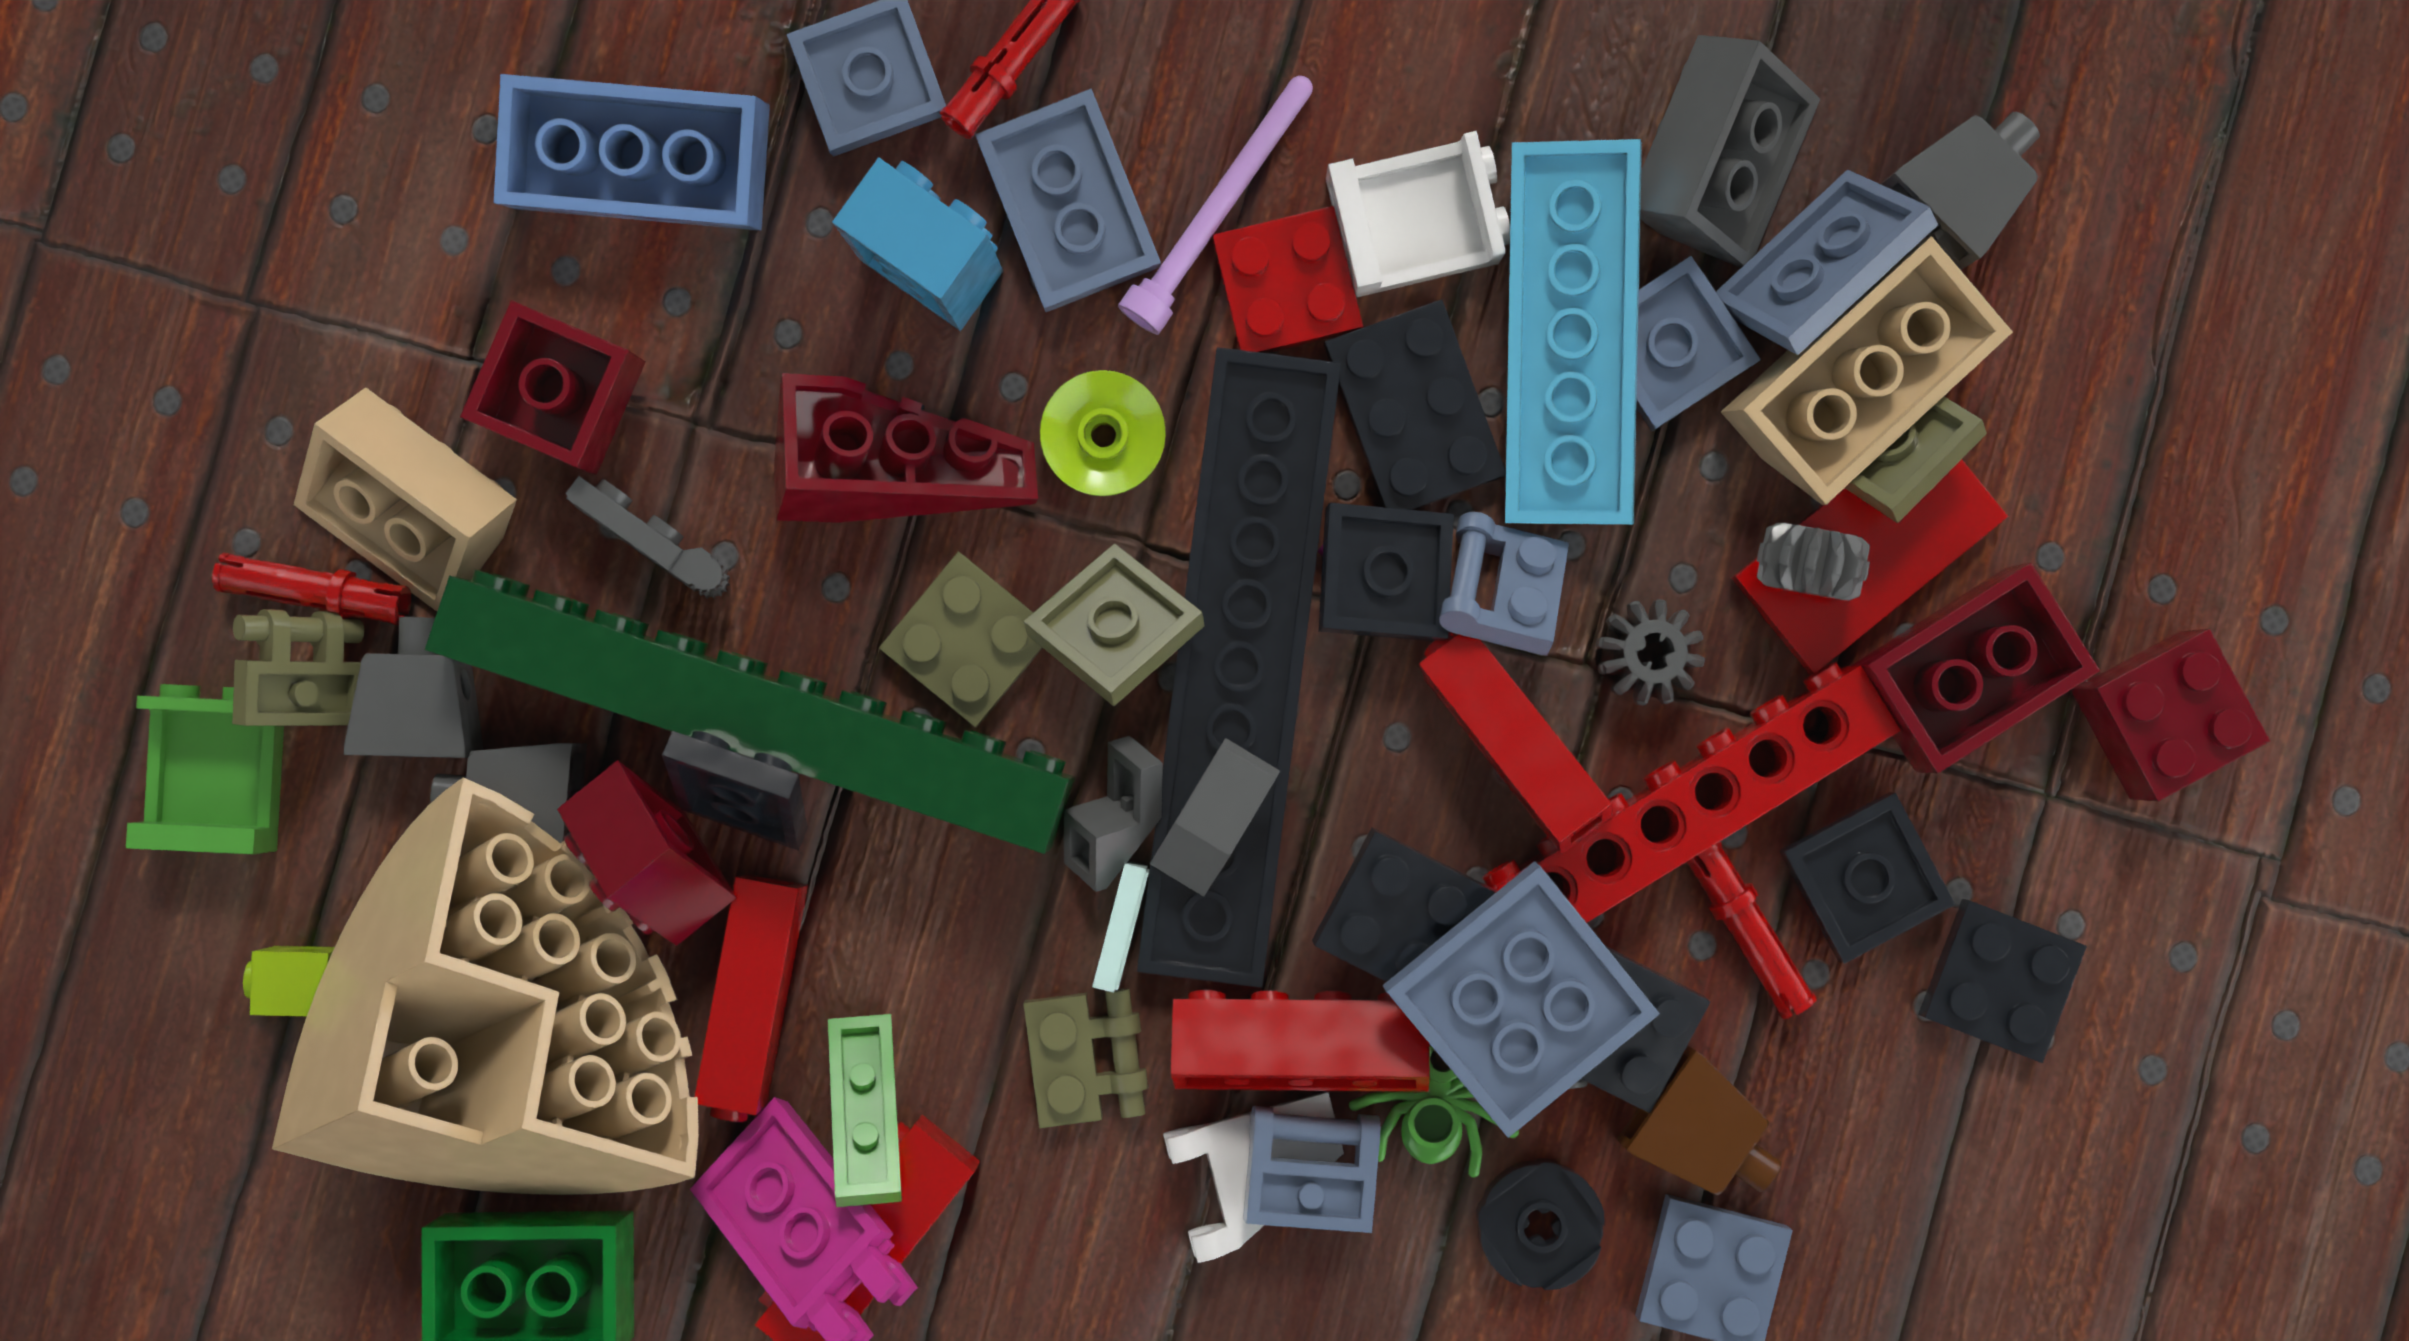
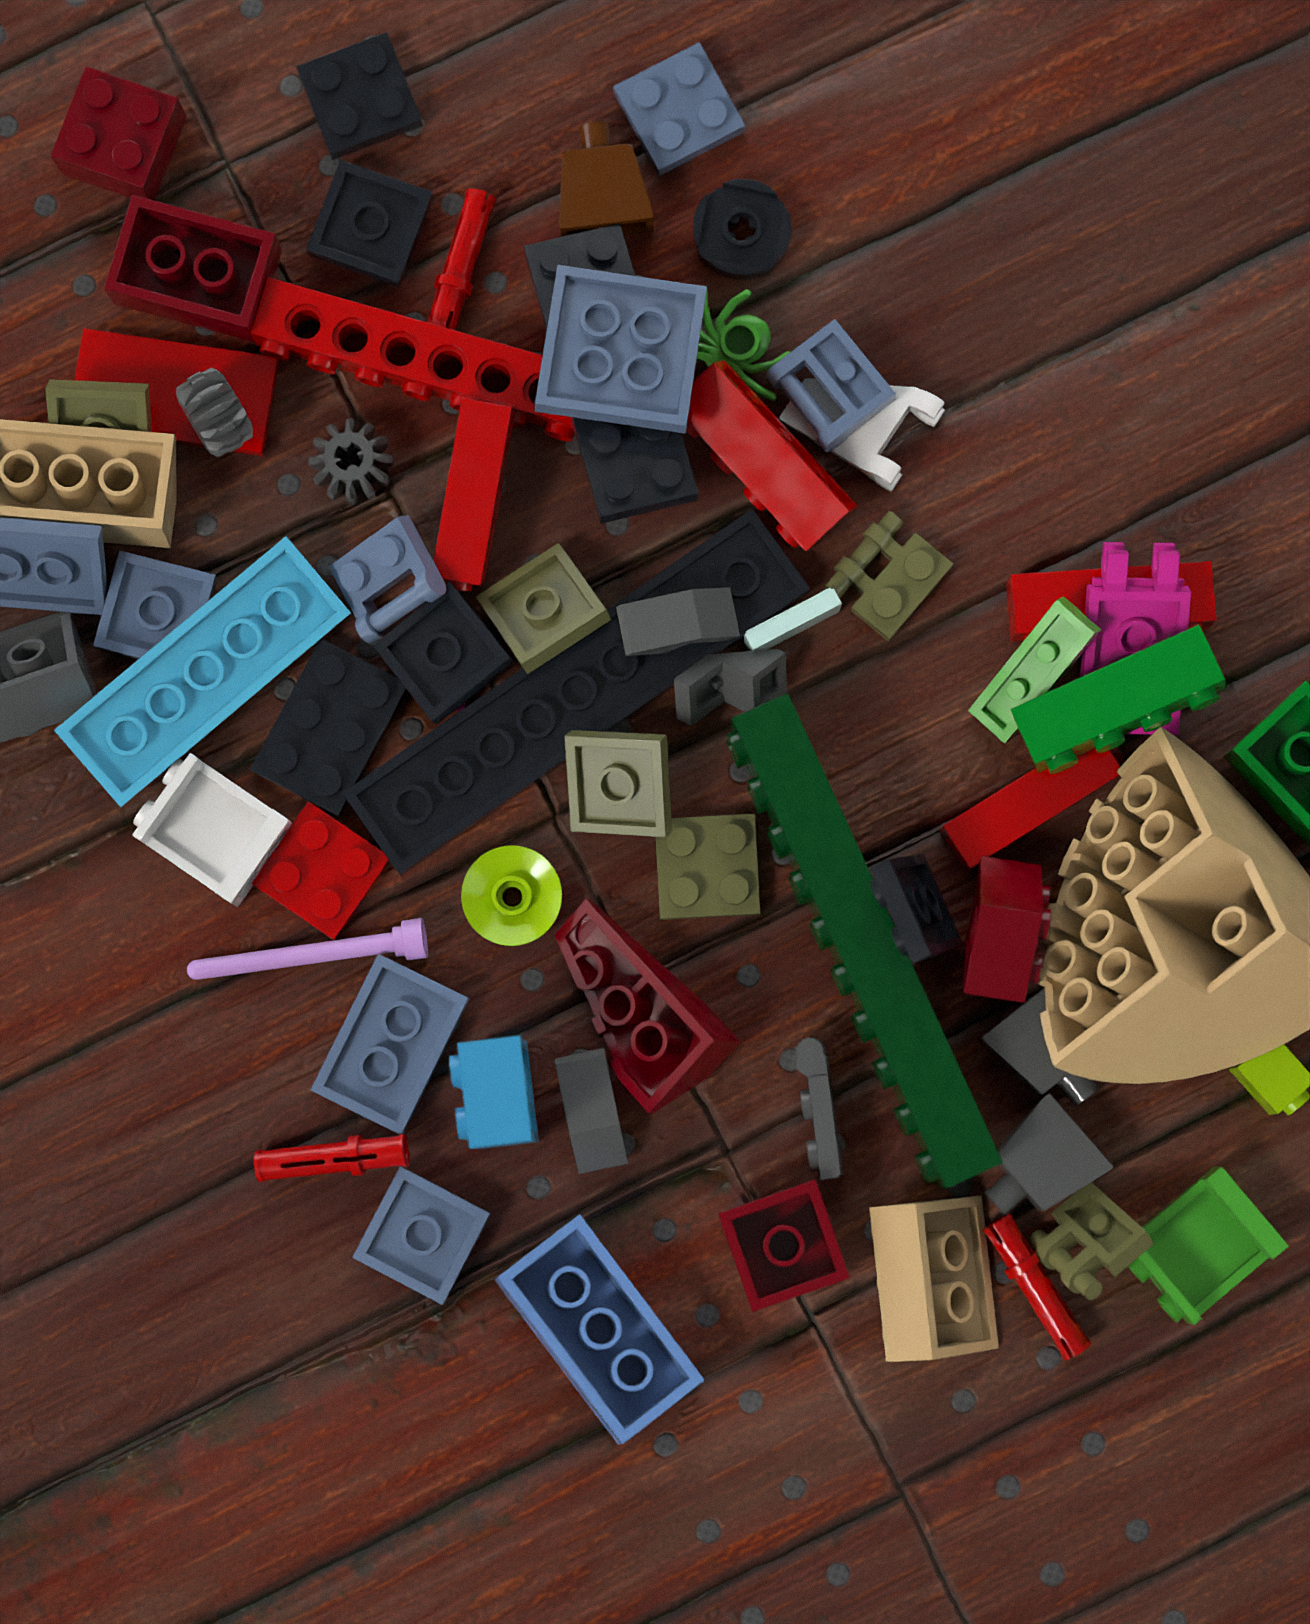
camera: 130 degrees left, 5 degrees down
none -> olive plate [475,543,611,674]
none -> dark grey slope [555,1048,628,1174]
none -> green brick [1010,625,1225,774]

